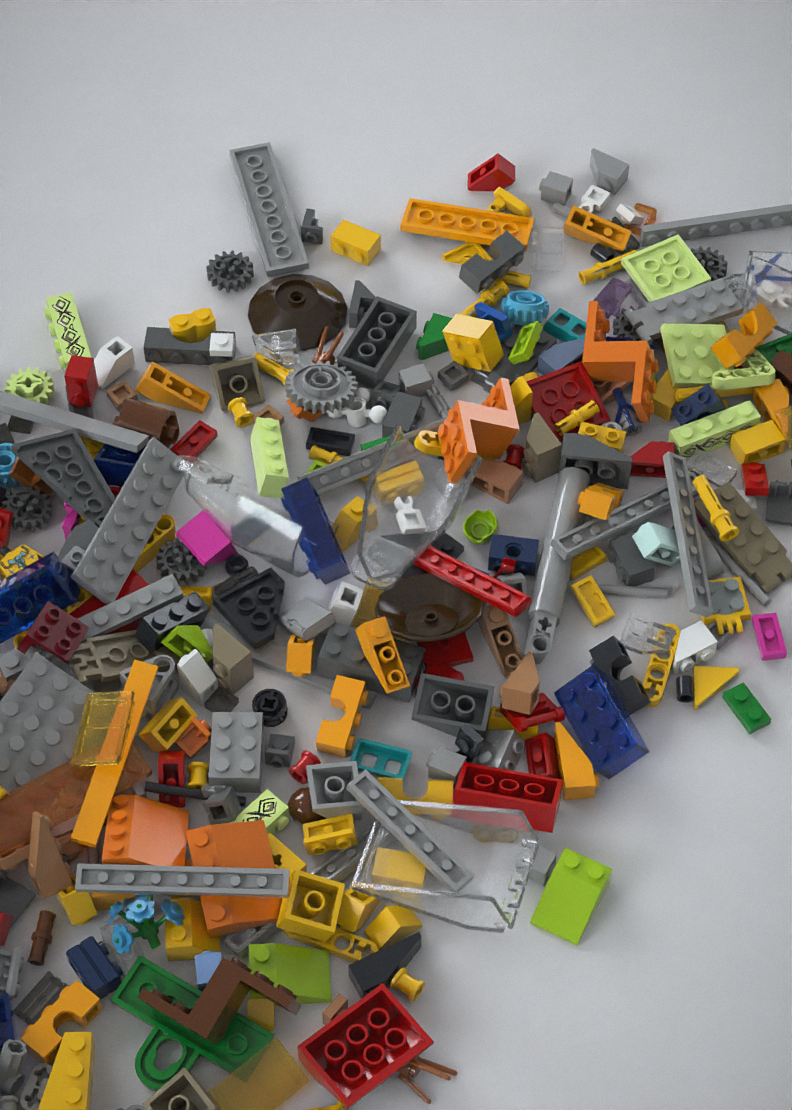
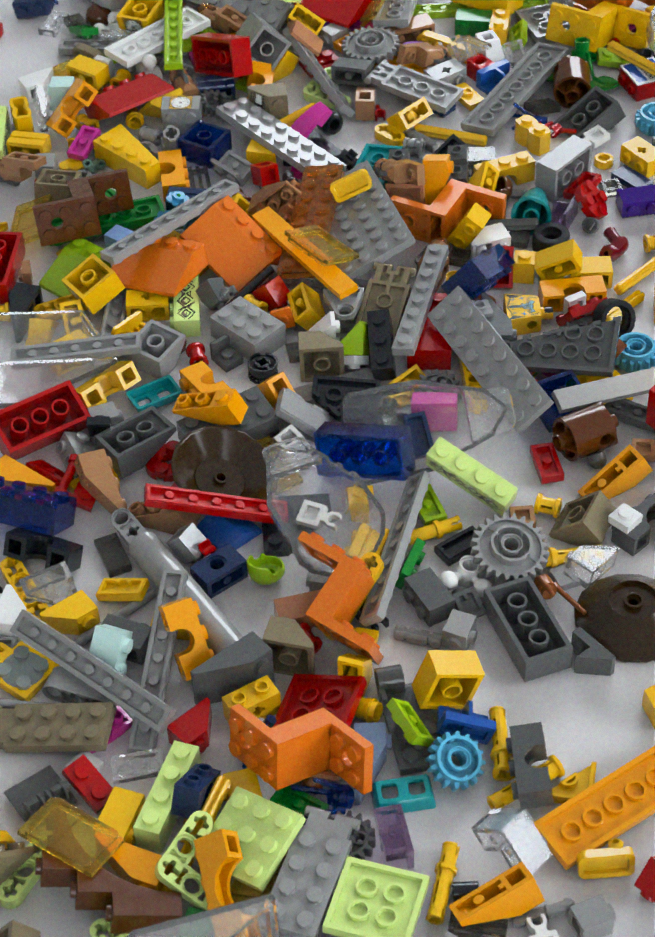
camera: 135 degrees right, 10 degrees down
dark red bracket [17,601,89,663] -> none
green slope [416,313,452,360] -> none
yellow pin [554,400,600,436] -> none
yellow pin [692,475,740,542] -> none
none -> yellow slope [39,589,100,635]
none -> clear smoke tile [93,533,132,578]

